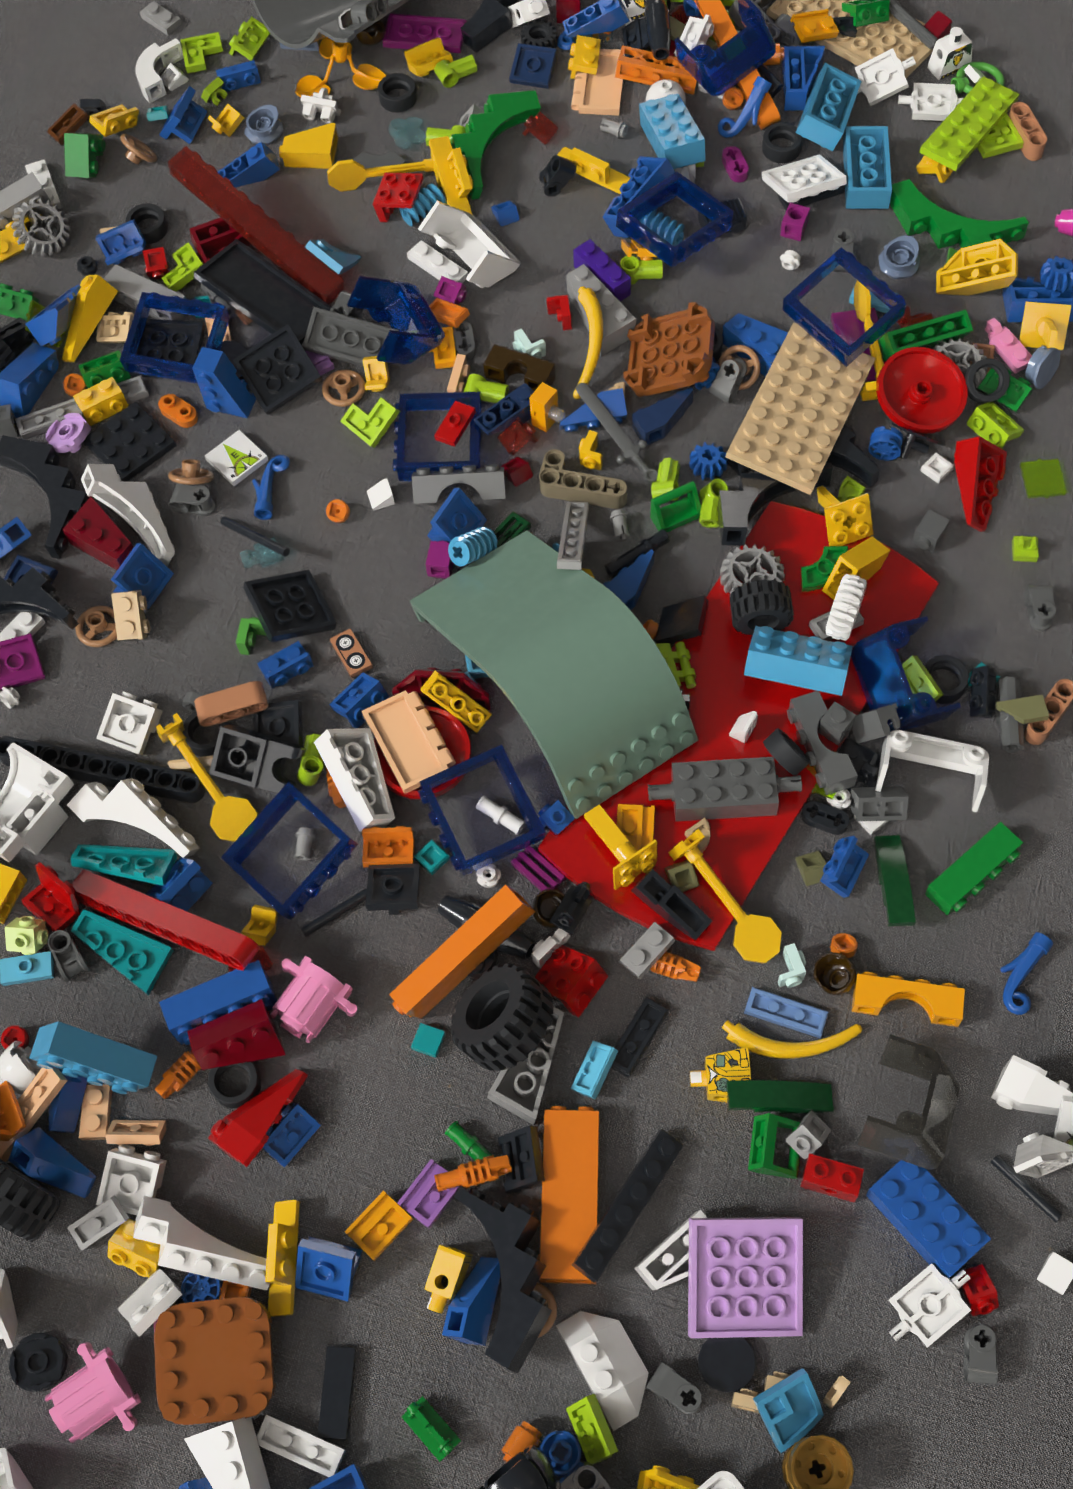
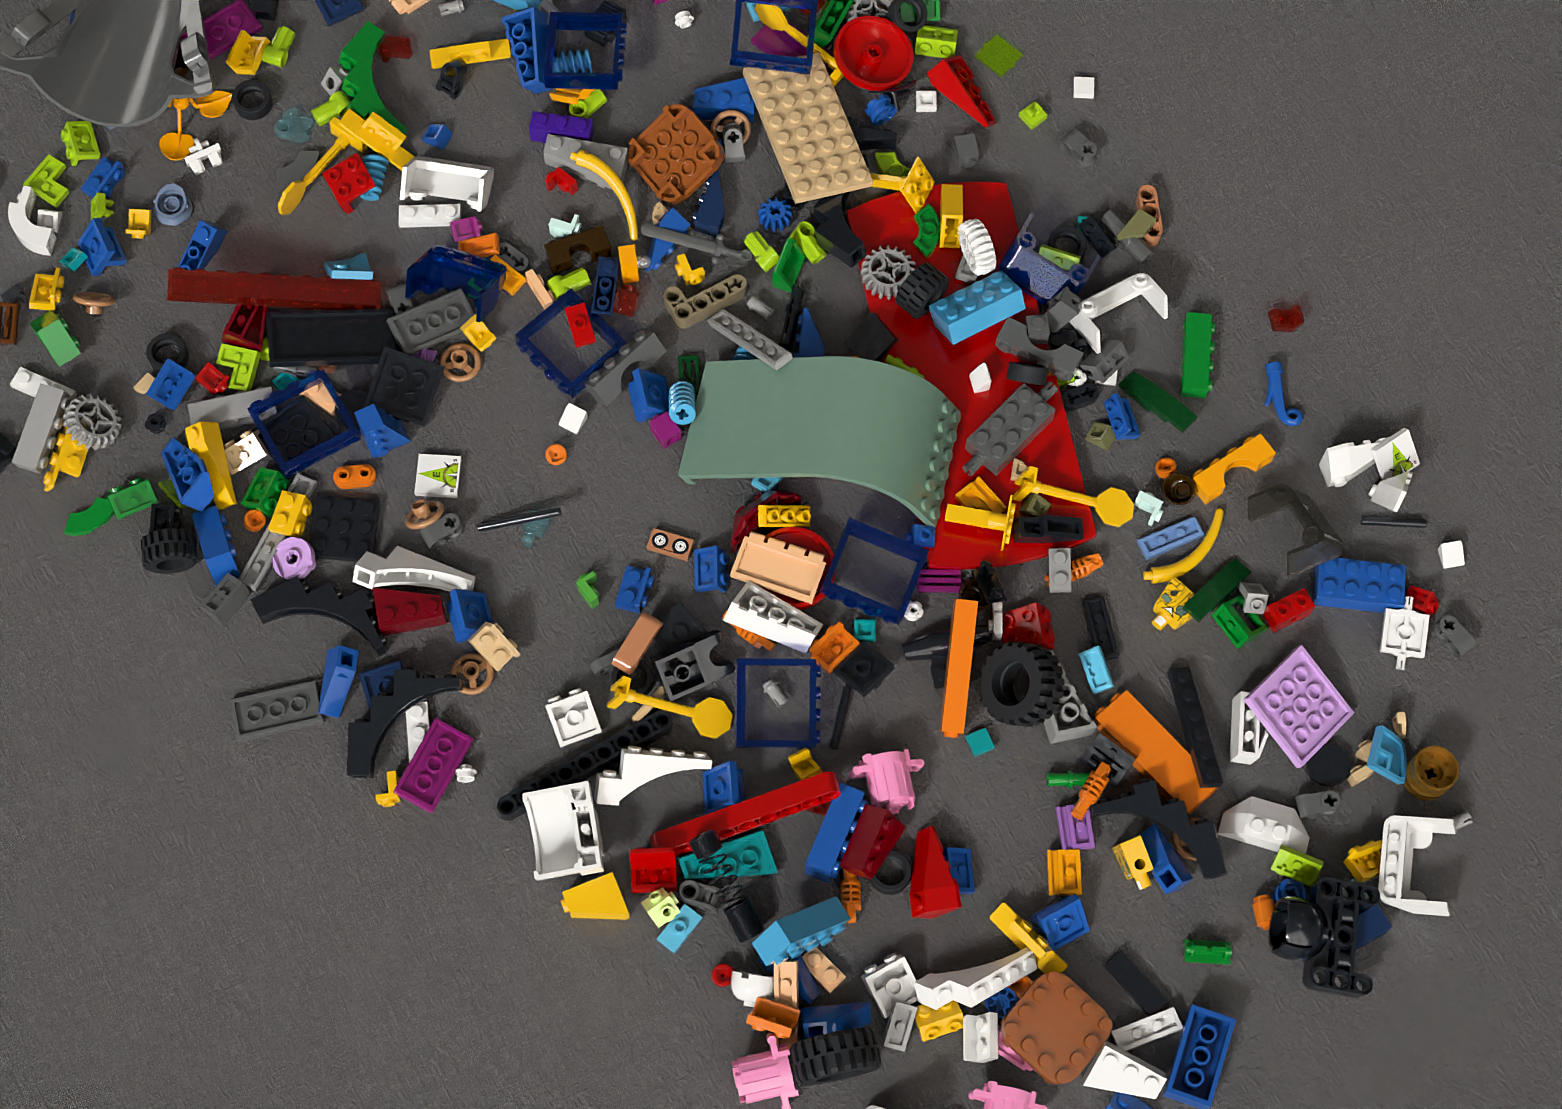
camera: 50 degrees left, 5 degrees up
teal wing [71,844,177,886] -> none
light nougat plate [106,1120,167,1146] -> none
black plate [243,570,337,643] -> none
blue plant [252,455,290,520] -> none
yellow slope [279,123,338,169] -> none
lime piece [297,734,323,786] -> none
lime plate [340,397,400,448] -> none
white pin [476,795,526,835] -> none
dark red slope [501,456,533,487] -> none
none -> black piece [688,829,765,943]

